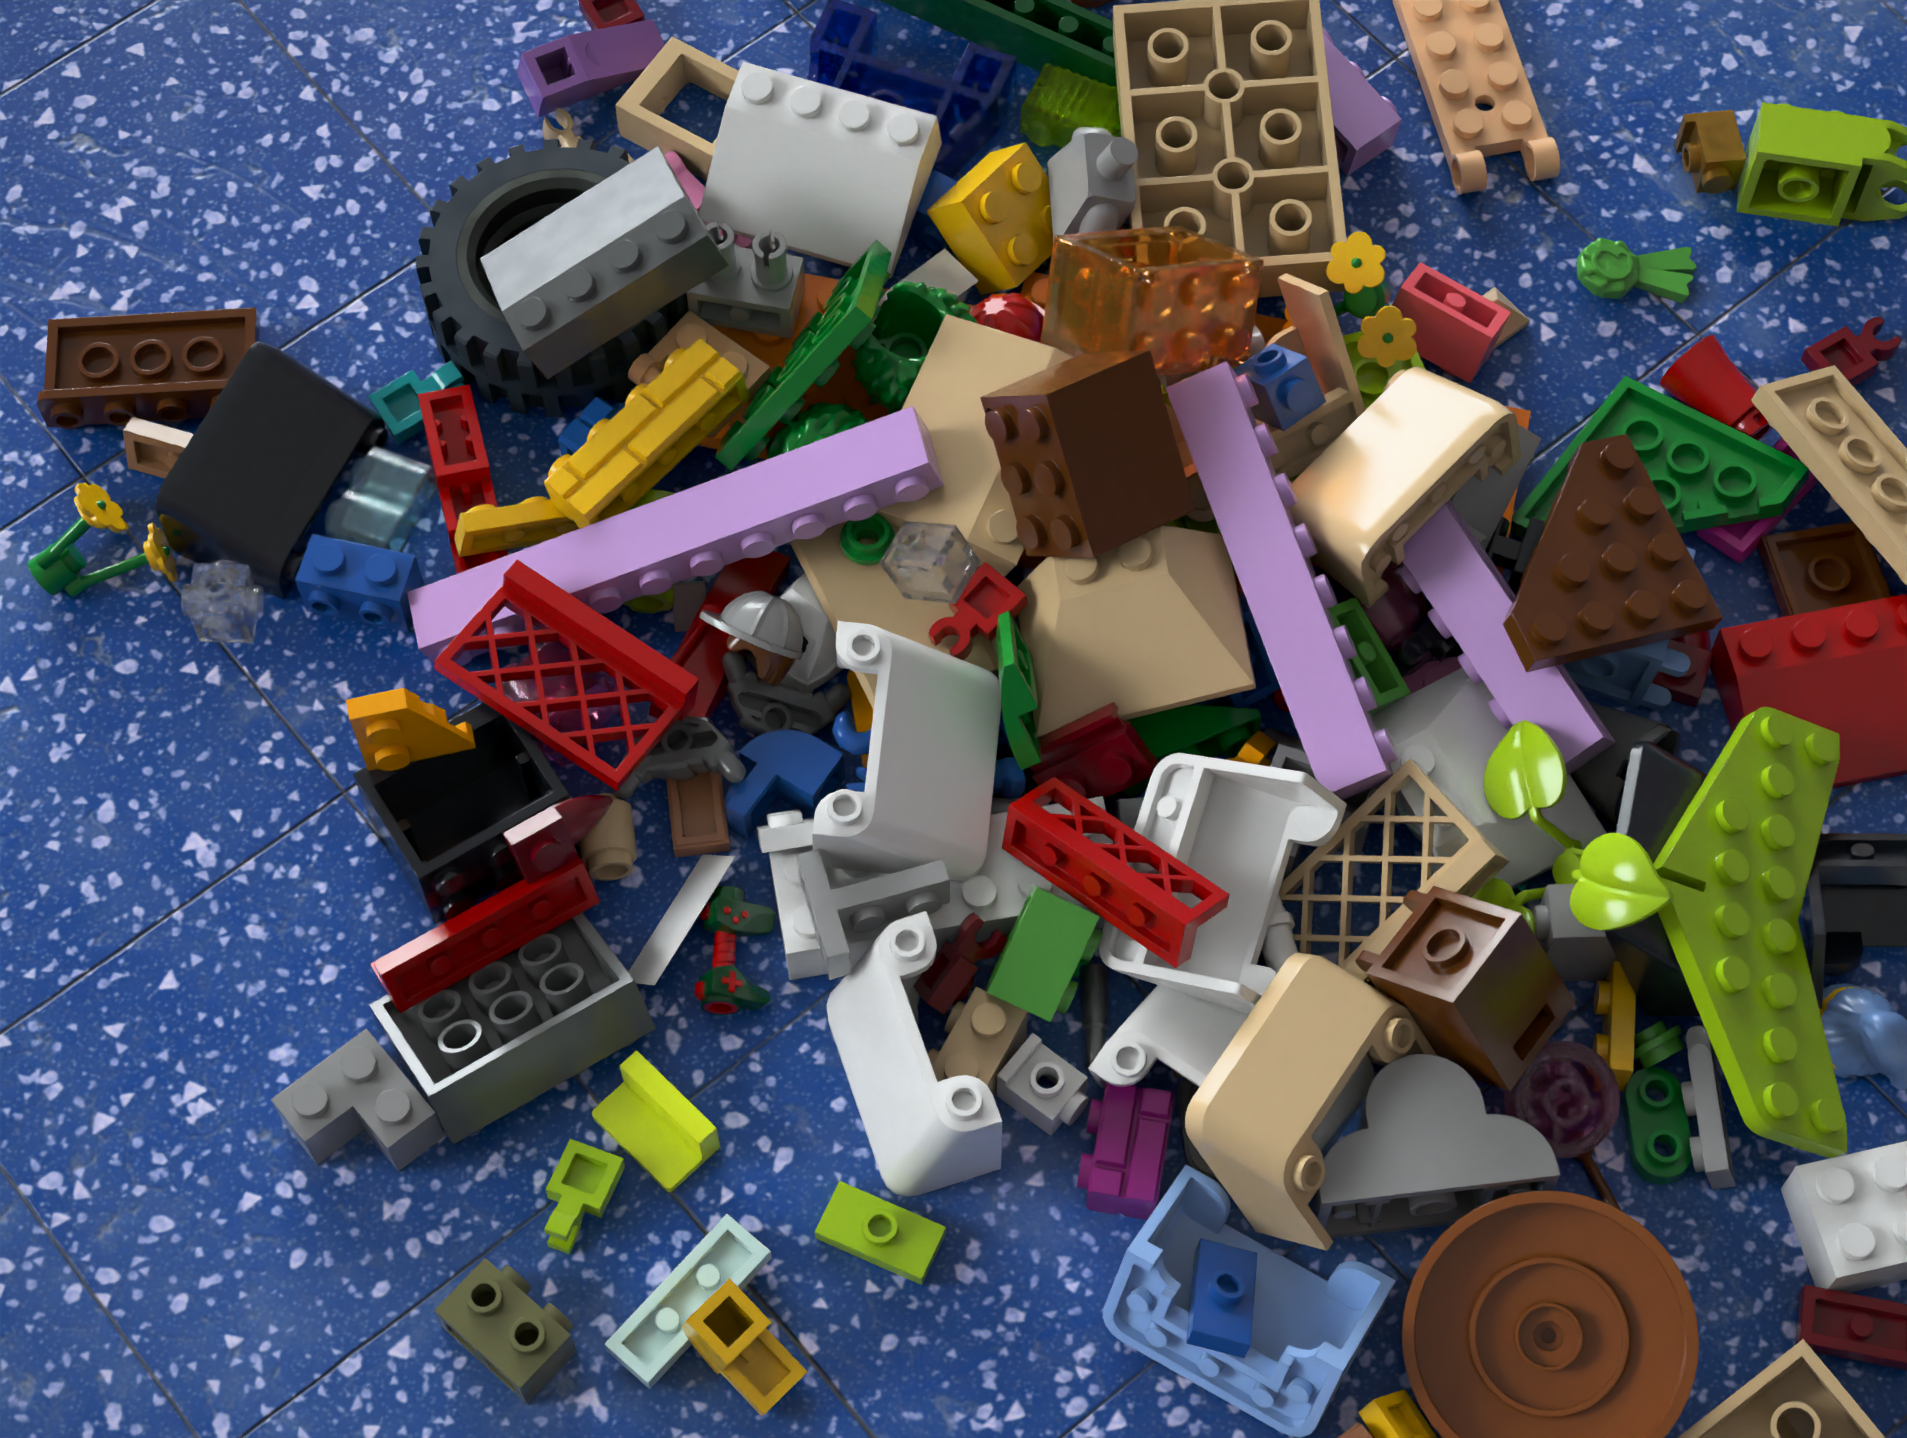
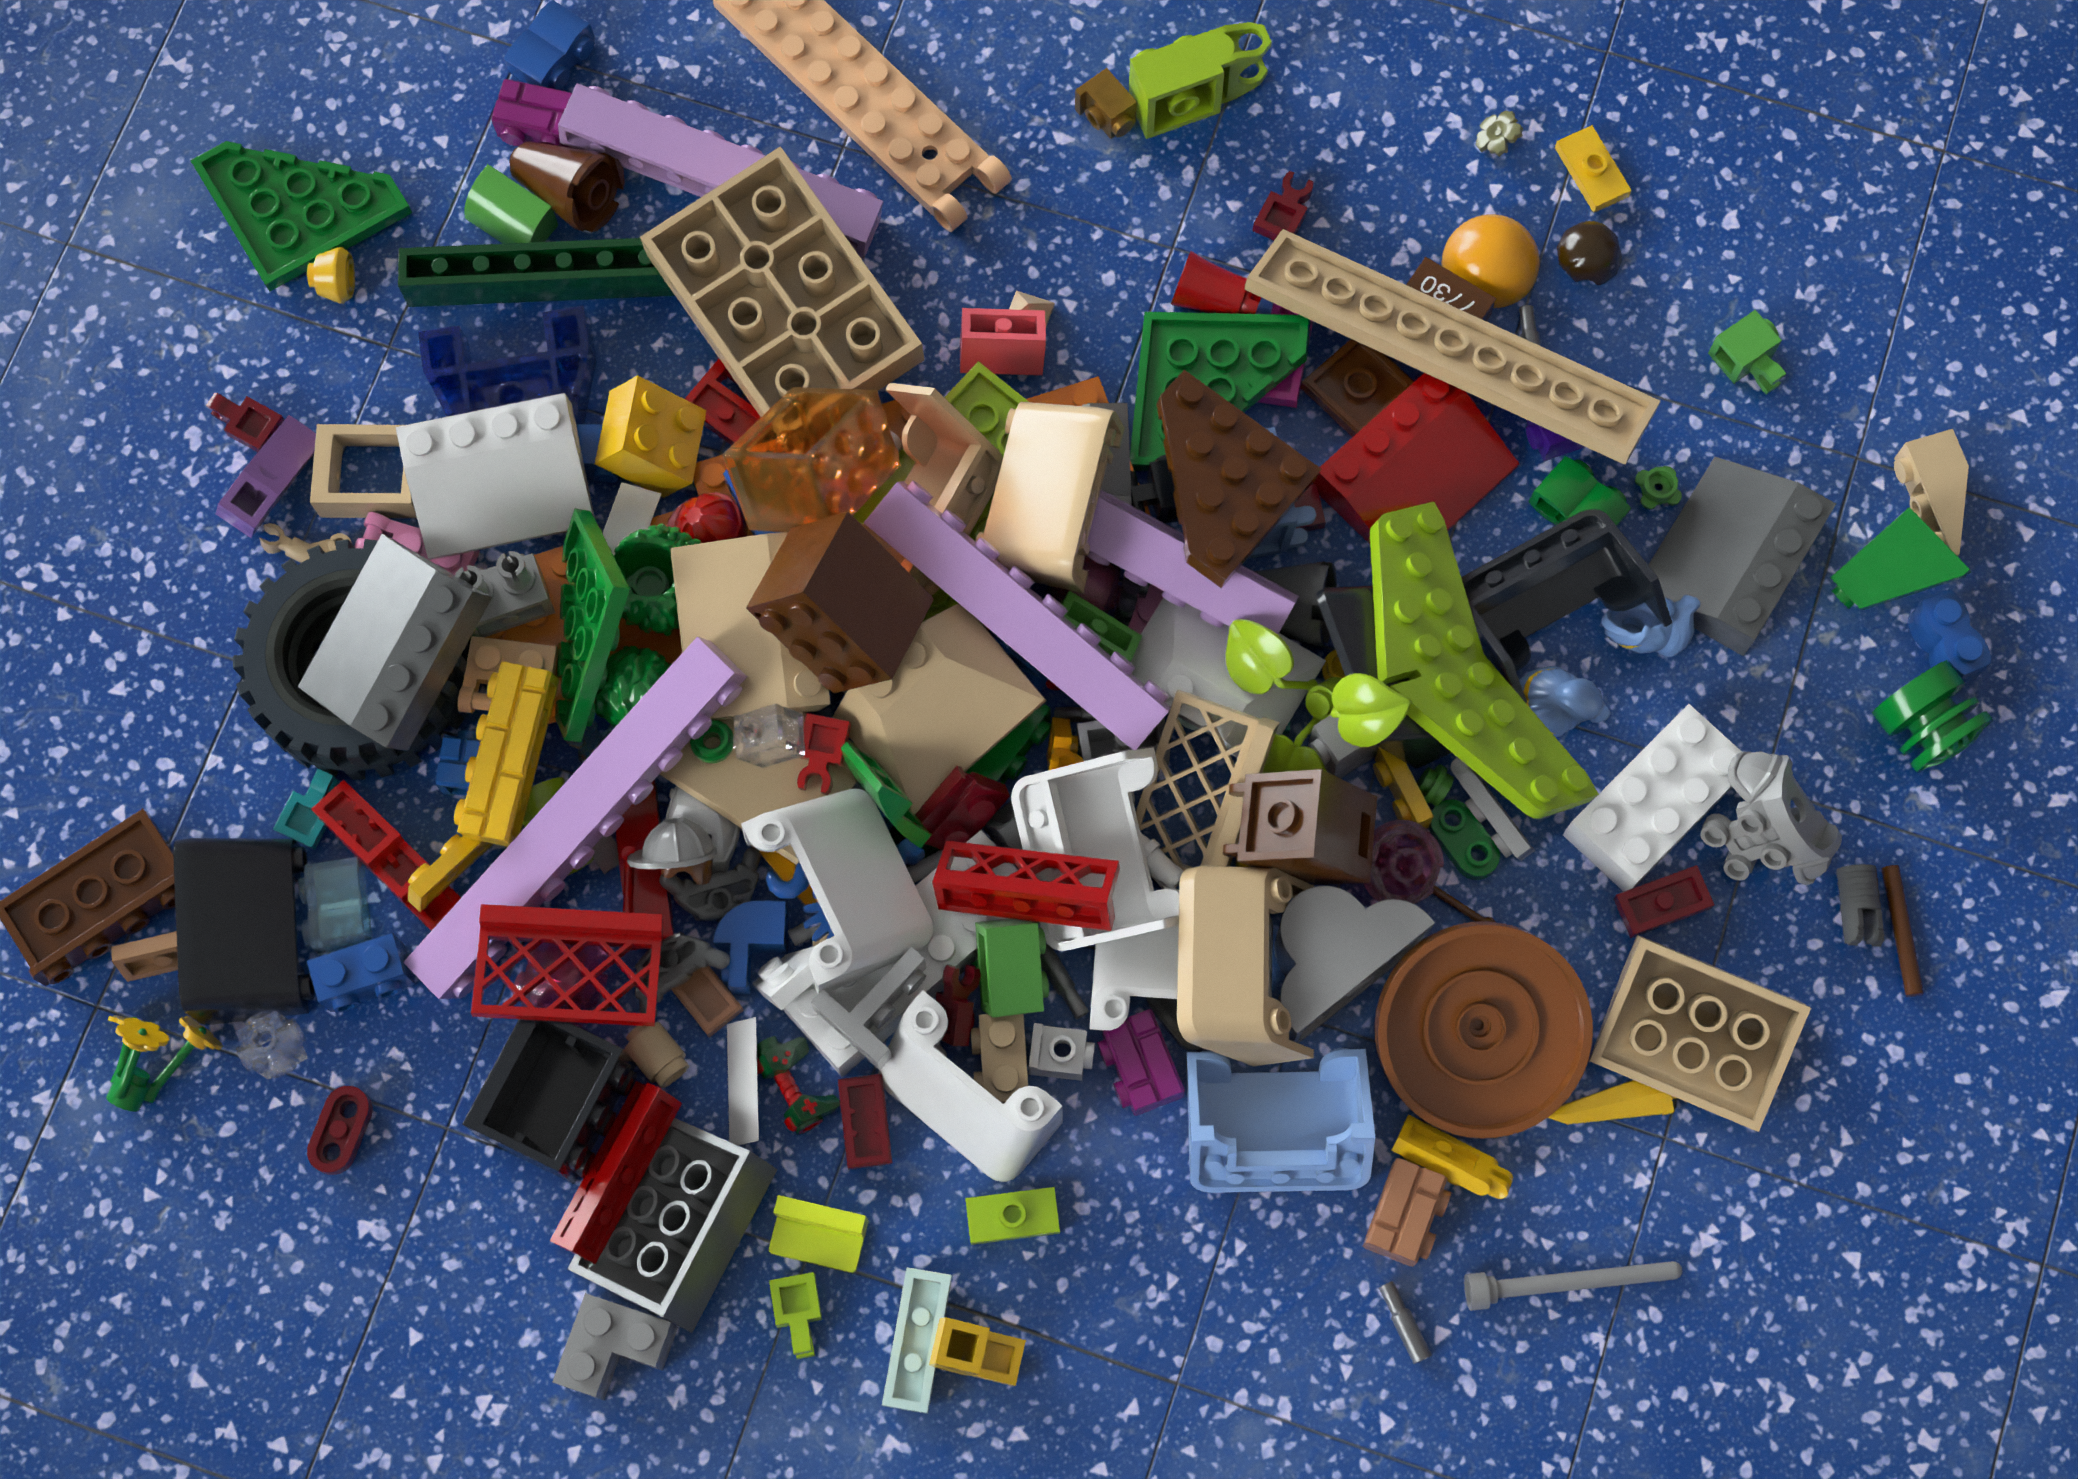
camera: 30 degrees left, 10 degrees up
light orange wing [346,688,476,771] -> none
olive brick [434,1258,577,1404] -> none
dark red plate [503,795,613,884] -> none
clear neon green brick [1020,63,1121,148] -> none
light grey torso [1047,127,1138,289] -> none
blue plate [1186,1238,1258,1358] -> none
blue brick [1233,343,1326,431] -> none
yellow plant [1282,231,1417,368] -> none
bright green piece [1576,238,1697,303] -> none
none -> dark red plate [307,1086,373,1175]
none -> dark red plate [838,1074,893,1170]

